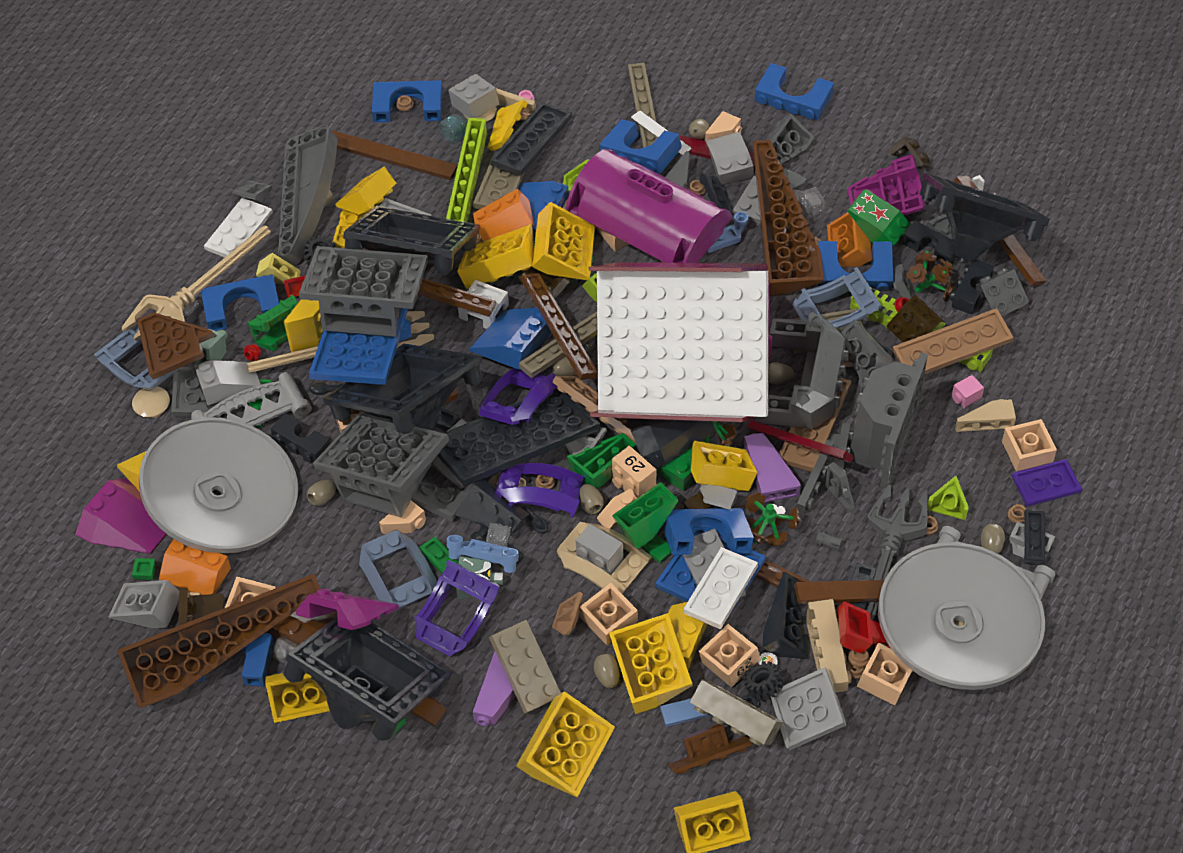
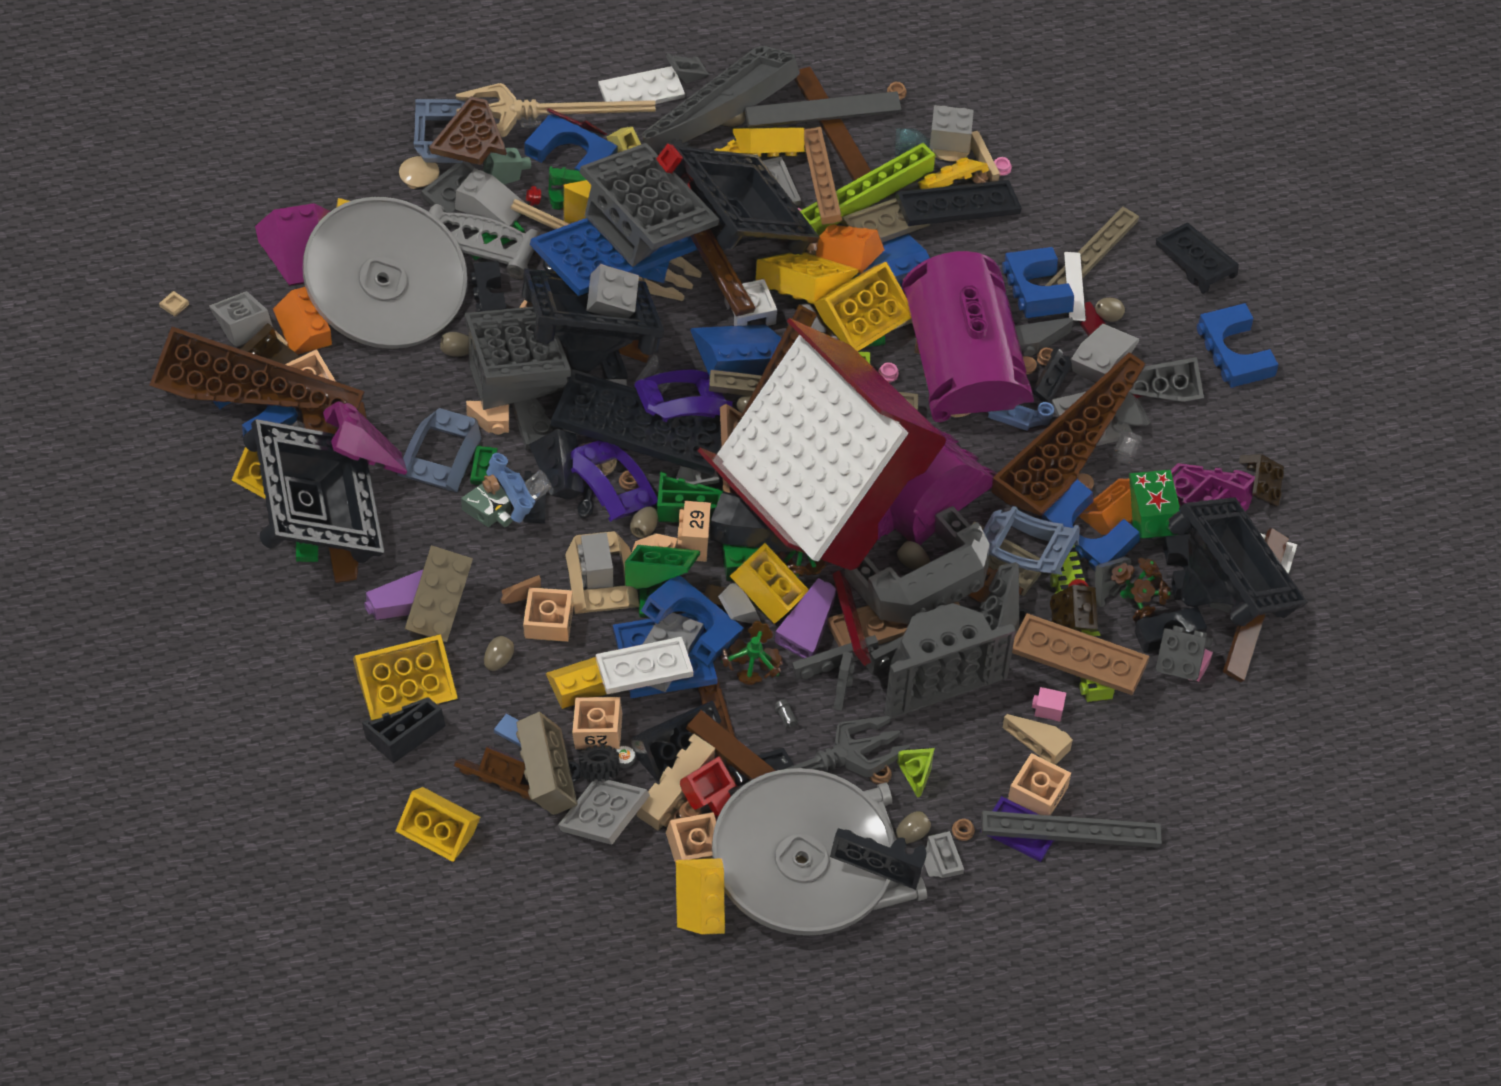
camera: 40 degrees right, 0 degrees up
green plate [132,558,156,580] -> none
blue arch [372,80,443,123] -> none
dark purple wedge [414,560,500,656] -> none
yellow slope [609,613,693,714] -> none
light nougat slope [705,111,742,141] -> none
black tile [1024,509,1045,565] -> none
none -> tan tile [159,291,189,317]
none -> black wedge [362,697,446,763]
none -> medium nougat plate [482,474,500,495]
none -> dark red piece [547,108,607,135]
none -> light grey brick [587,264,639,319]
none -> red plate [656,144,683,174]
none -> yellow slope [676,858,725,934]
none -> dark grey tile [745,91,901,128]
none -> medium nougat plate [804,127,842,225]
none -> black hinge [830,828,927,890]
none -> dark grey plate [981,811,1162,848]
none -> black hinge [1156,222,1239,294]

